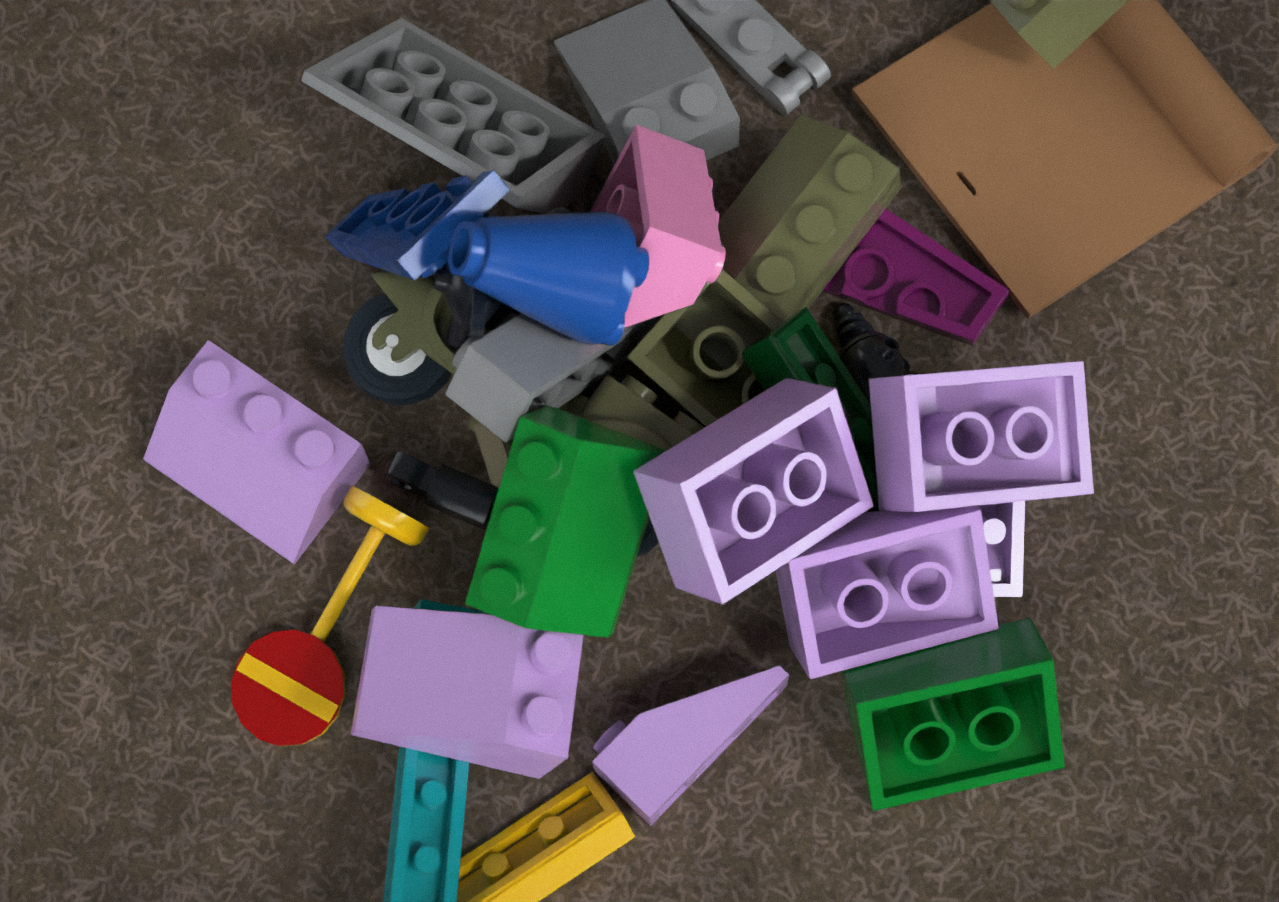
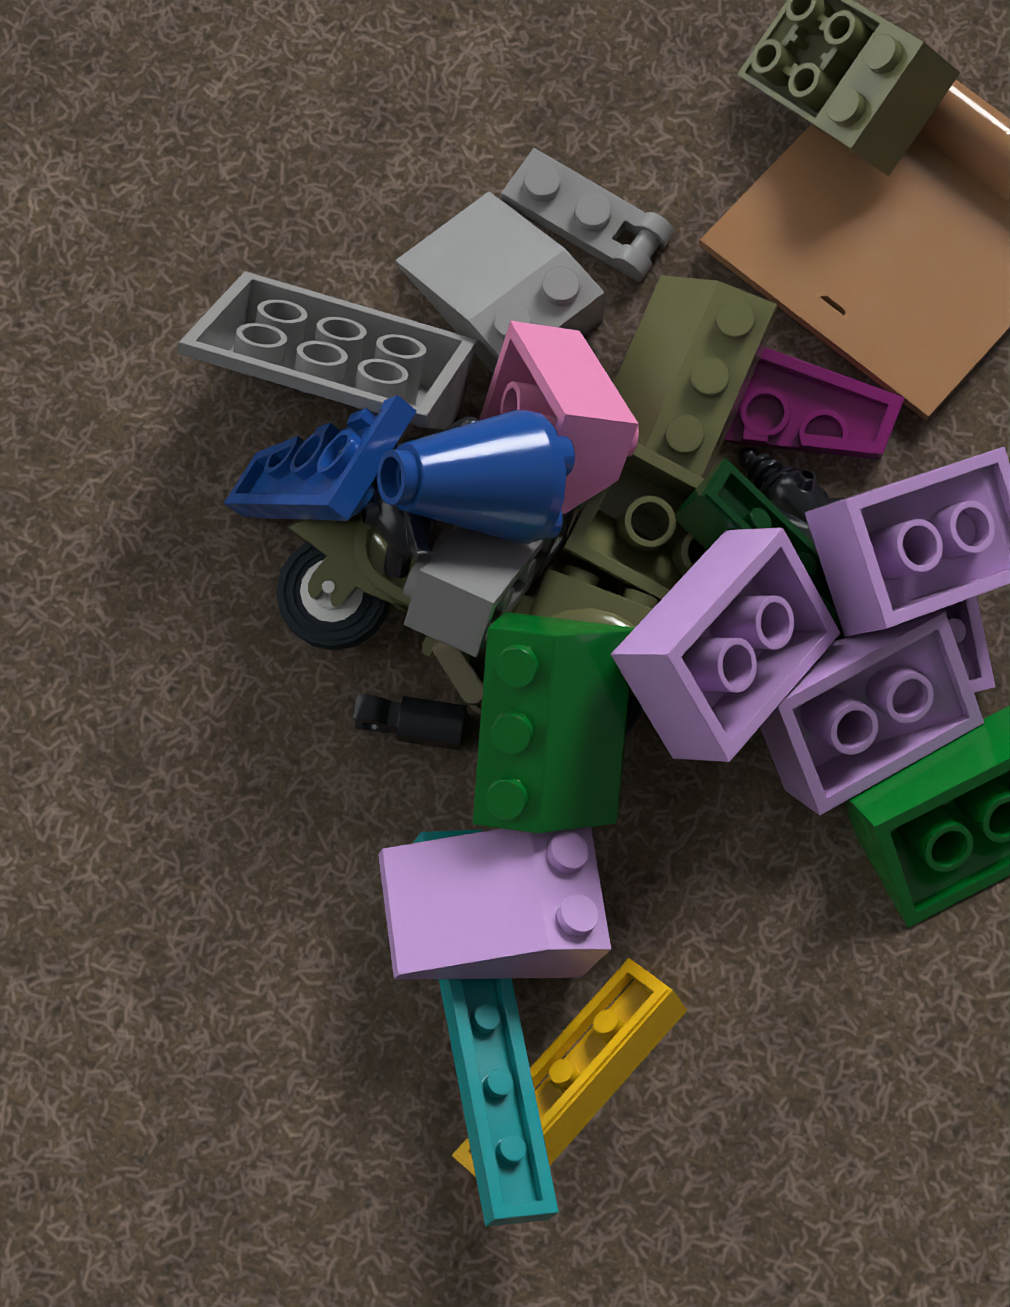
camera: 15 degrees left, 0 degrees up
lavender slope [143,340,370,565] -> none
piece [231,485,430,746] -> none
lavender slope [592,666,789,826] -> none

